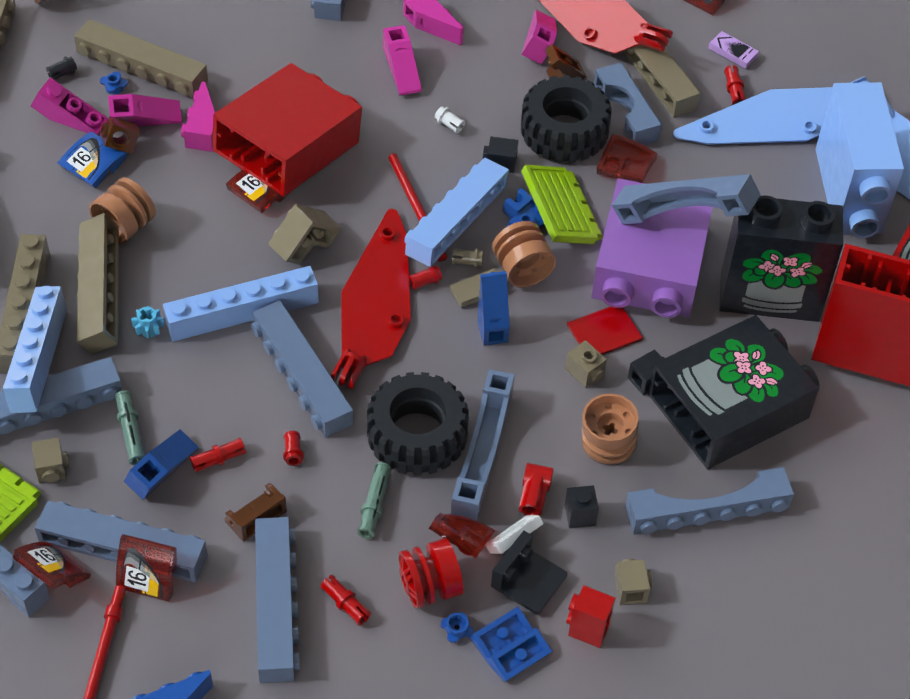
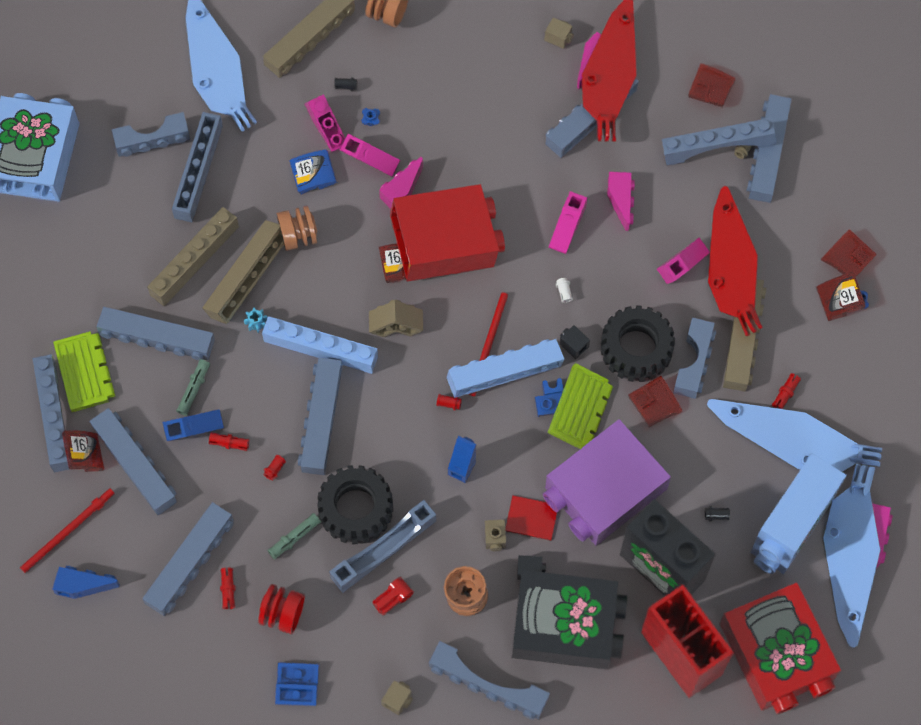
camera: 40 degrees right, 15 degrees up
light blue brick [3,286,67,413] -> none
dark tan brick [32,437,70,483] -> none
dark tan brick [74,19,208,98] -> none
reddish brown brick [100,116,140,154] -> none
clear red slope [116,534,177,602] -> none
reddish brown hinge [224,483,287,542] -> none
red wing [331,209,411,390] -> none
clear red plate [429,513,495,559] -> none
blue plate [441,612,474,643] -> none
dark tan tile [450,269,496,308] -> none
dark tan pin [452,248,483,268] -> none
white tile [485,515,544,554] -> none
black bracket [491,530,568,615] -> none
nougat wheel [492,221,556,287] -> none
reddish brown slope [545,44,586,79] -> none
black brick [565,485,599,528] -> none
red brick [566,585,616,648] -> none
sand blue arch [612,174,761,224] -> none
lavender tile [708,31,759,69] -> none

